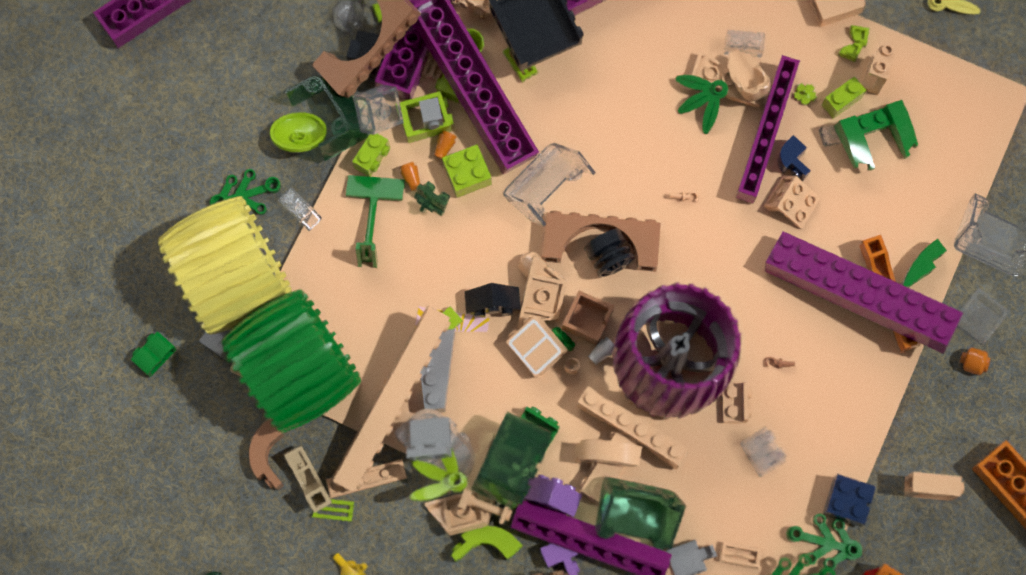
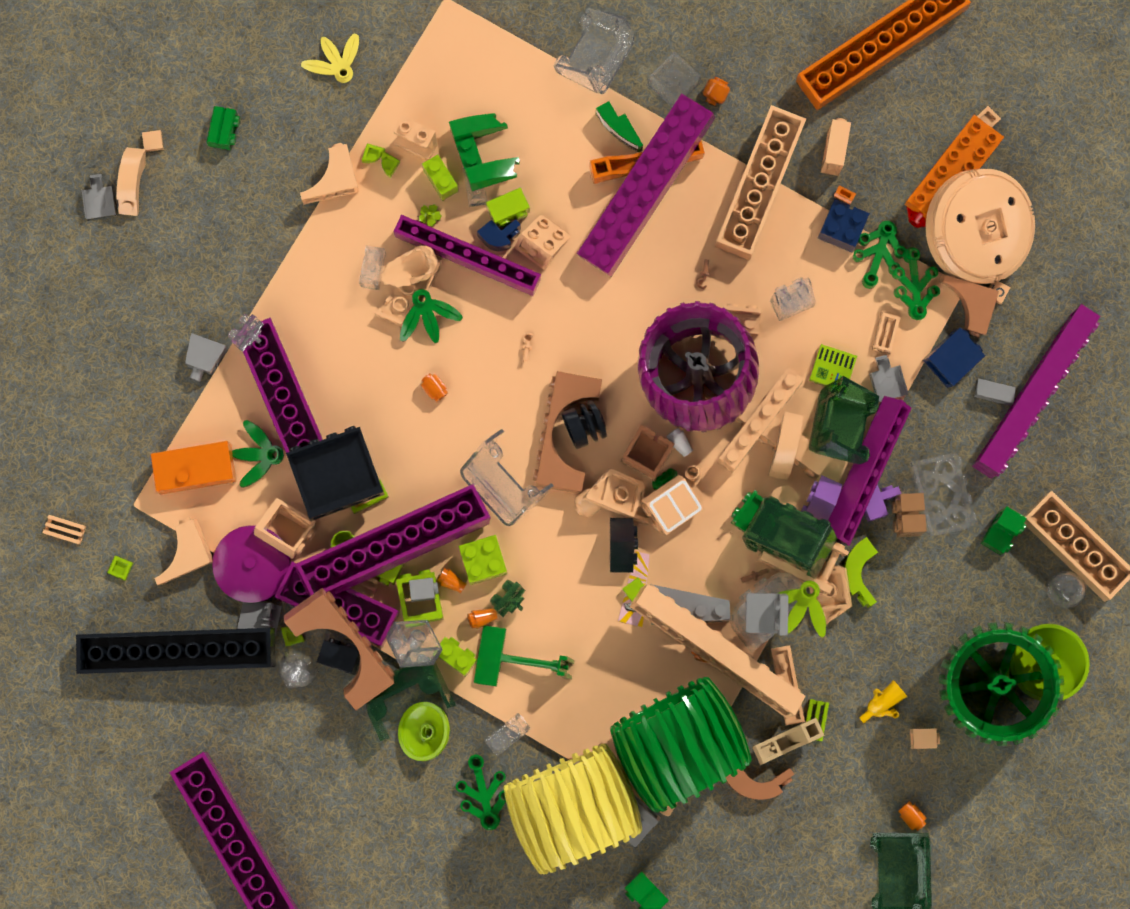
camera: 90 degrees left, 5 degrees up
none -> orange brick [421,373,448,402]
none -> lime brick [486,187,530,227]
none -> light nougat brick [715,105,806,261]
none -> nougat hand [741,568,770,583]
none -> lime tile [809,344,857,392]
none -> orange slope [833,185,856,205]

